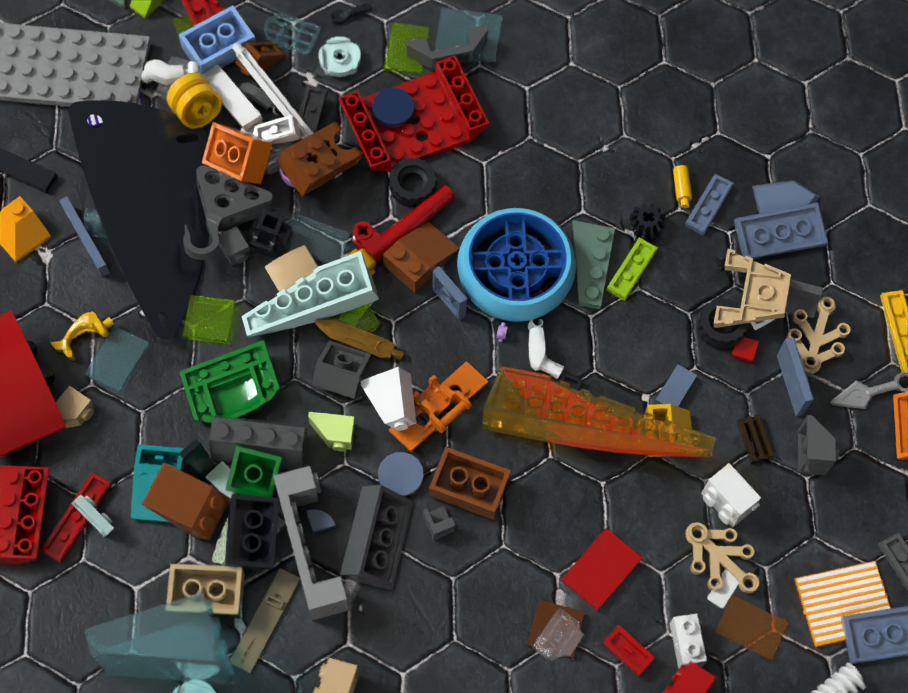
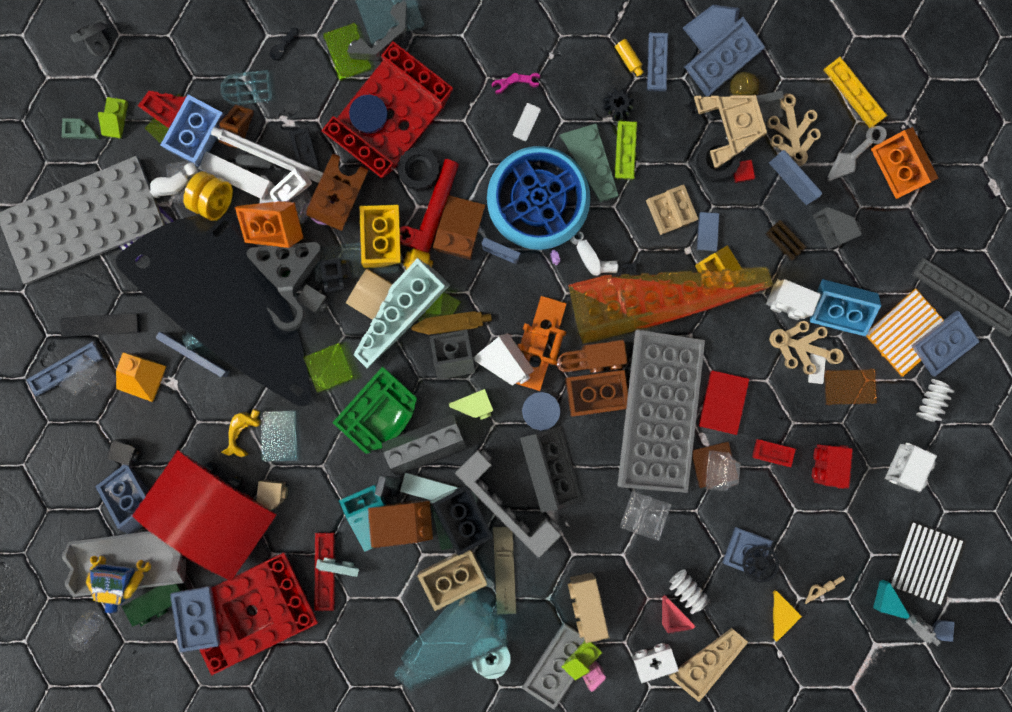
camera: 25 degrees left, 20 degrees up
green slope [225,445,282,497] -> none
sand blue tile [307,509,336,534] -> none
light aqua plate [319,37,361,77] -> none
dark grey panel [423,507,455,540] -> none
white brick [670,614,707,668] -> none
none -> yellow slope [360,205,401,268]
none -> dark pink piece [492,73,540,94]
none -> white sticker [513,103,541,141]
none -> dark orange brick [557,340,627,373]
none -> light grey plate [617,330,705,493]
none -> clear slope [620,491,671,541]
none -> tan slope [646,185,698,235]
none -> clear yellow hair [730,72,760,96]
none -> dark azure slope [810,279,881,337]

